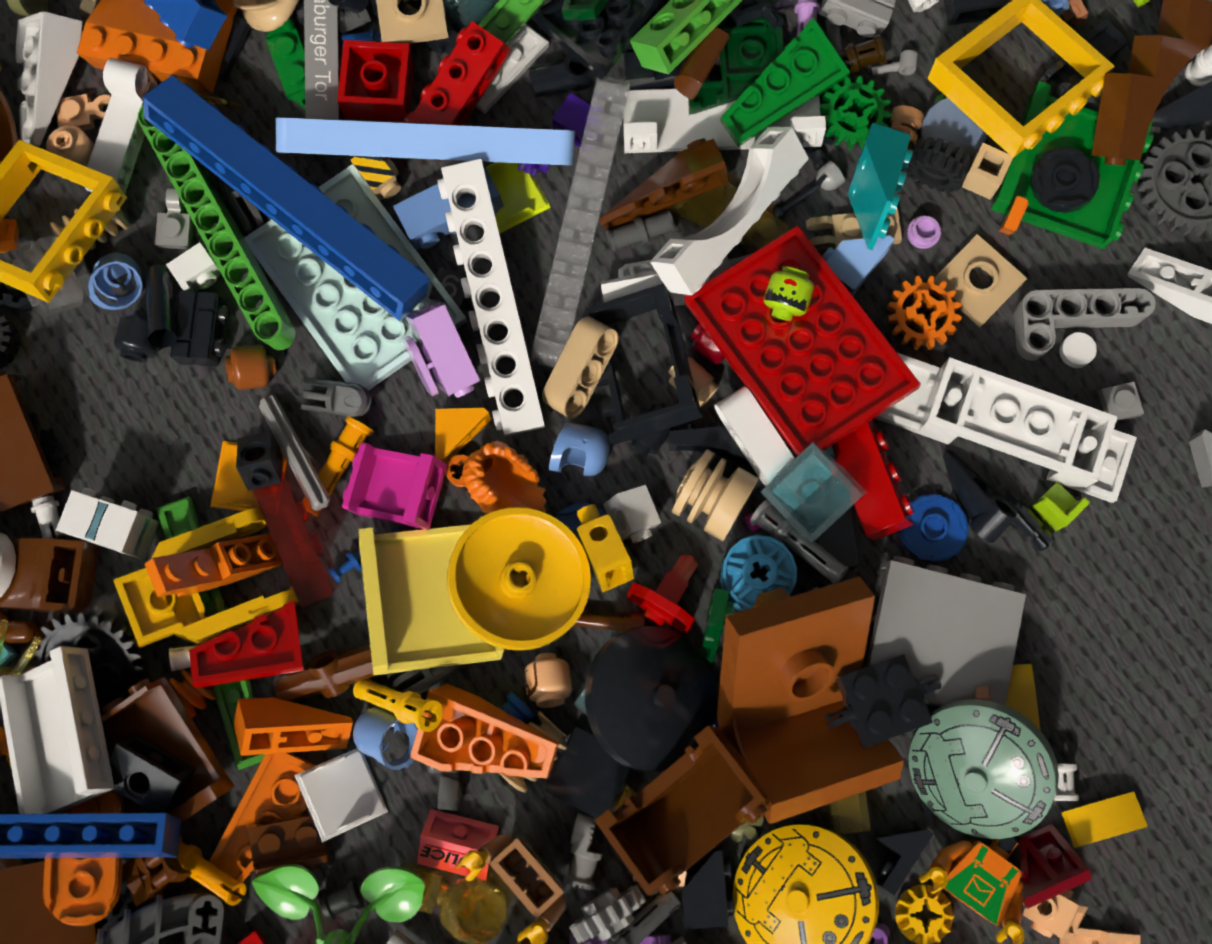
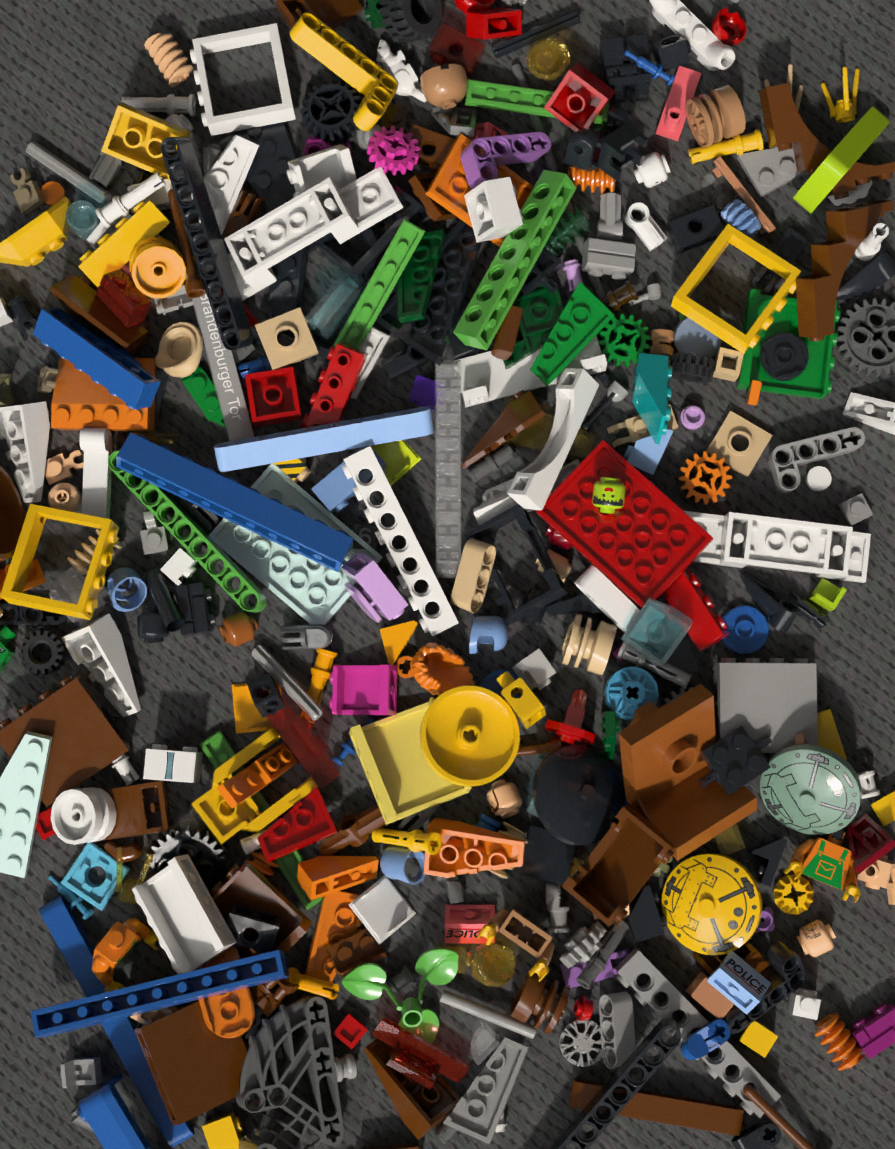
camera: 15 degrees left, 5 degrees up
none -> white wedge [61,614,141,717]

